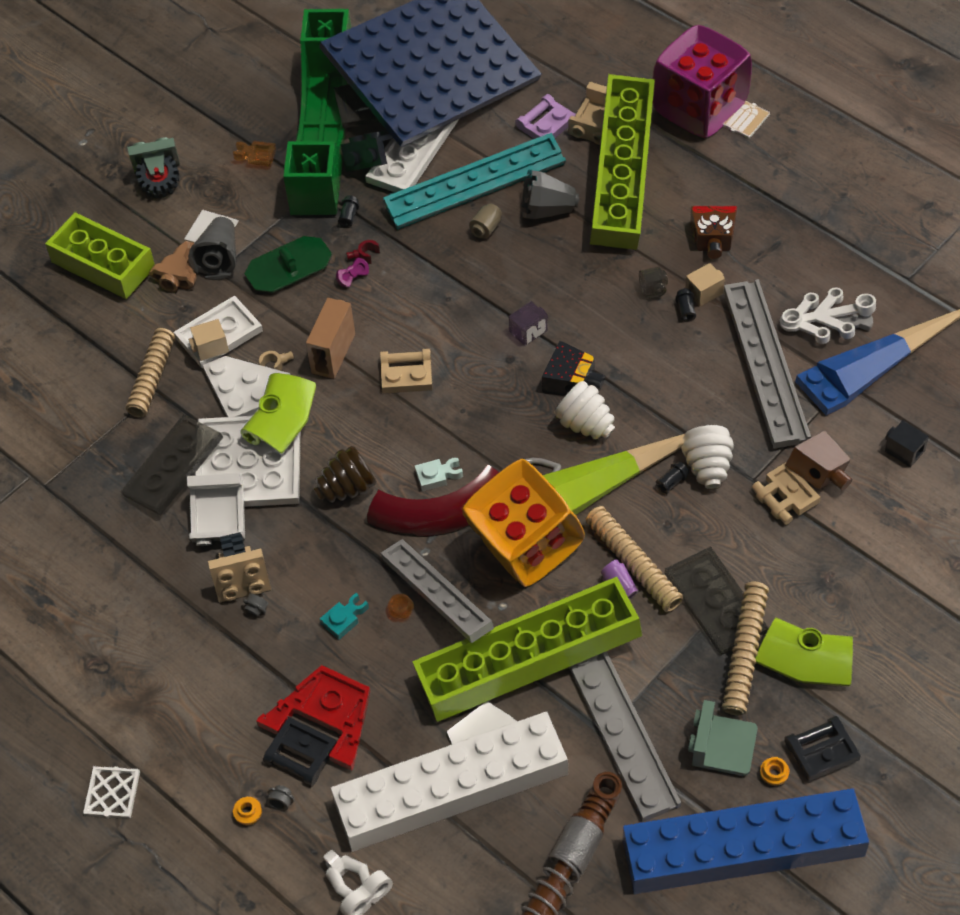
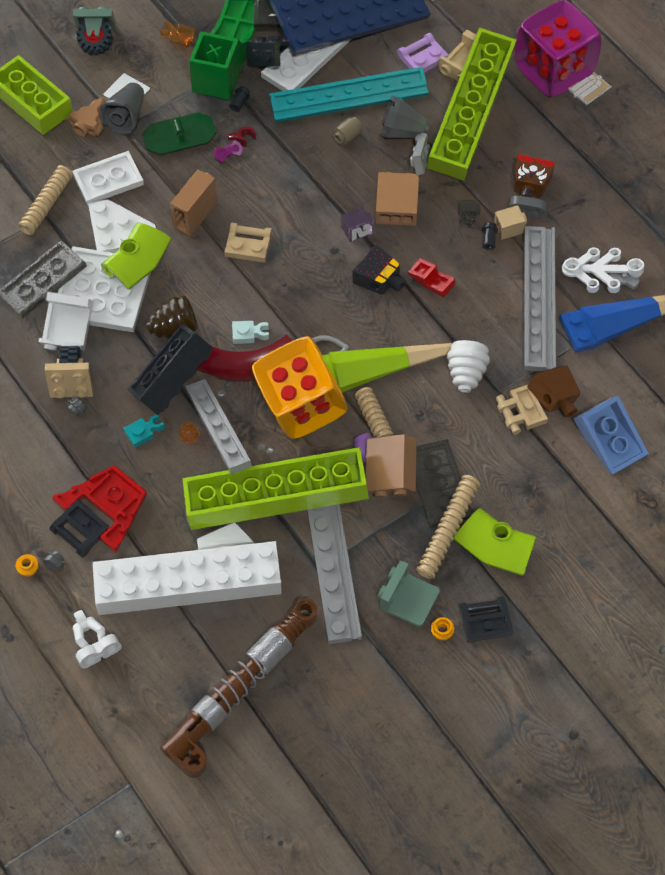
camera: 10 degrees right, 5 degrees up
tan brick [188,319,229,361] -> none
tan piece [259,351,294,371] -> none
white piece [554,381,615,439] -> none
blue brick [622,788,869,894] -> none
black pin [656,462,689,494] -> none
black brick [885,420,929,467] -> none
none -> black slope [127,324,213,415]
none -> medium nougat brick [366,434,417,498]
none -> medium nougat brick [376,172,419,226]
none -> red slope [408,258,456,297]
none -> light grey hinge [410,133,431,175]
none -> dark grey beam [508,195,548,219]
none -> medium blue slope [573,396,649,475]

